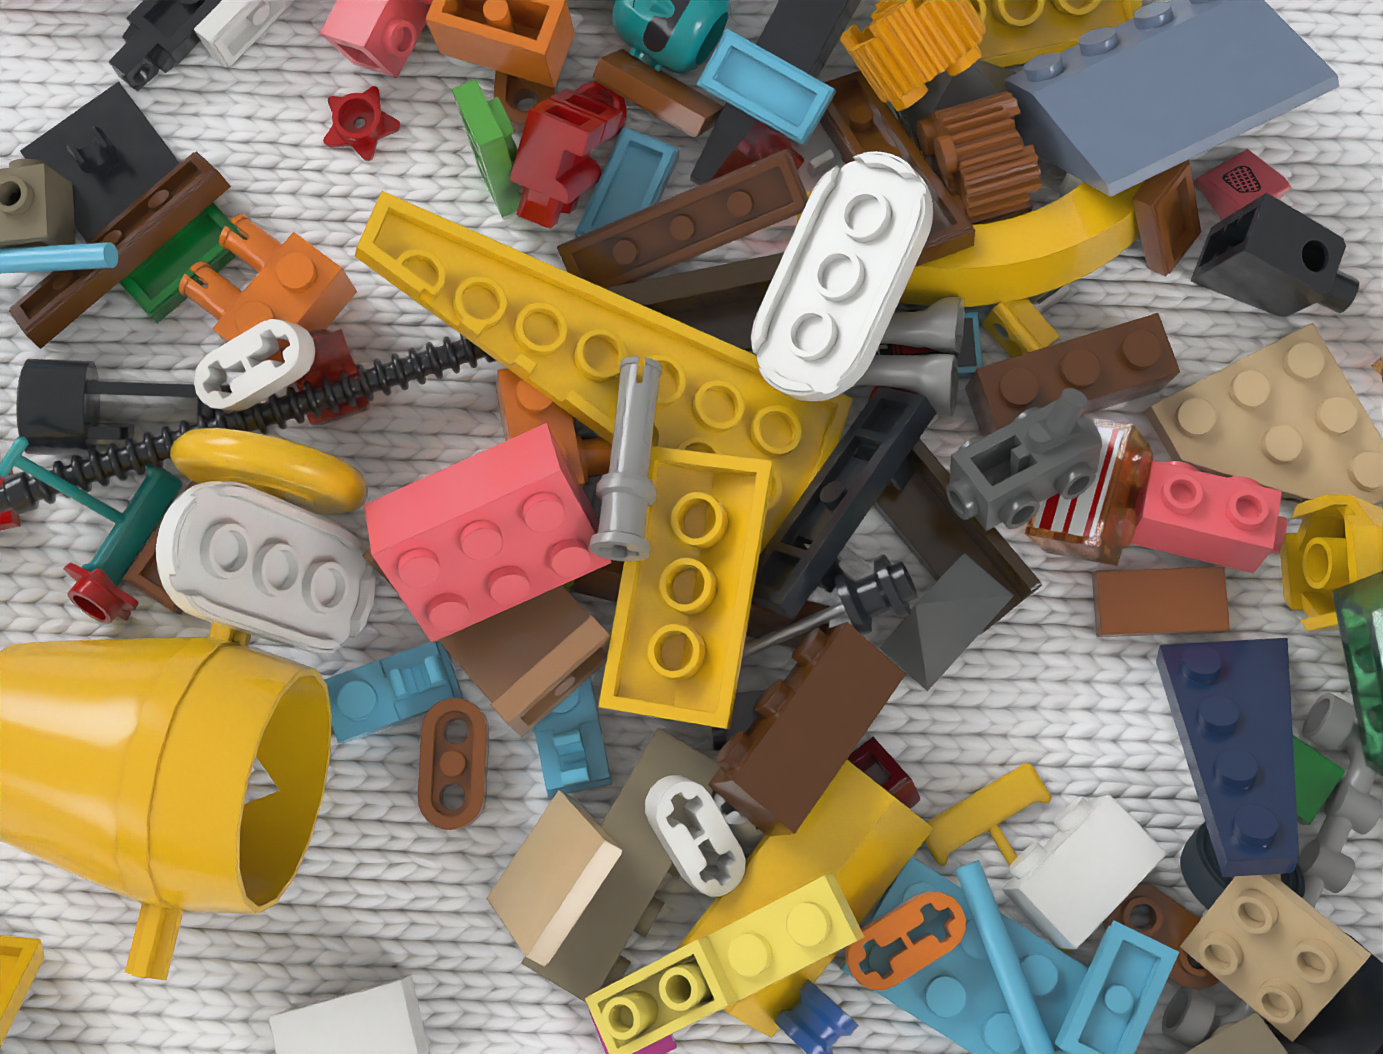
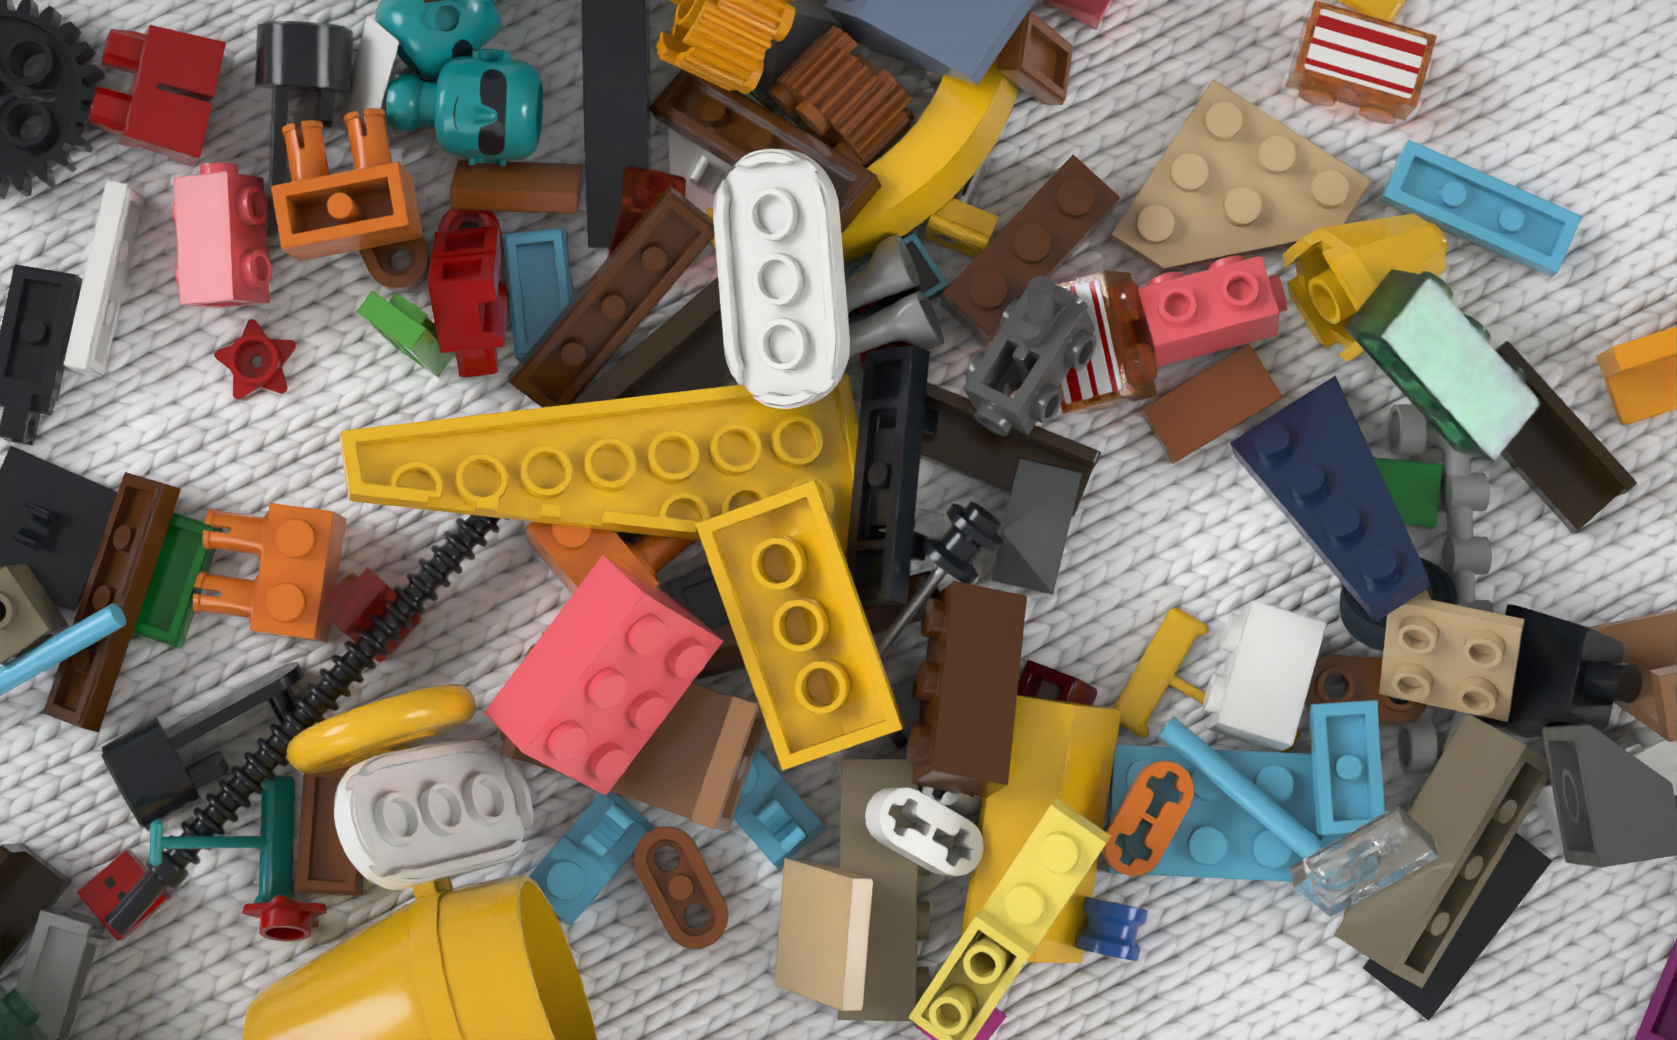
camera: 30 degrees left, 5 degrees up
white beam [194,319,315,411] -> none
light grey pin [589,356,662,562] -> none
medium azure tile [696,28,836,147] -> none
black torso [1190,193,1360,317] -> none

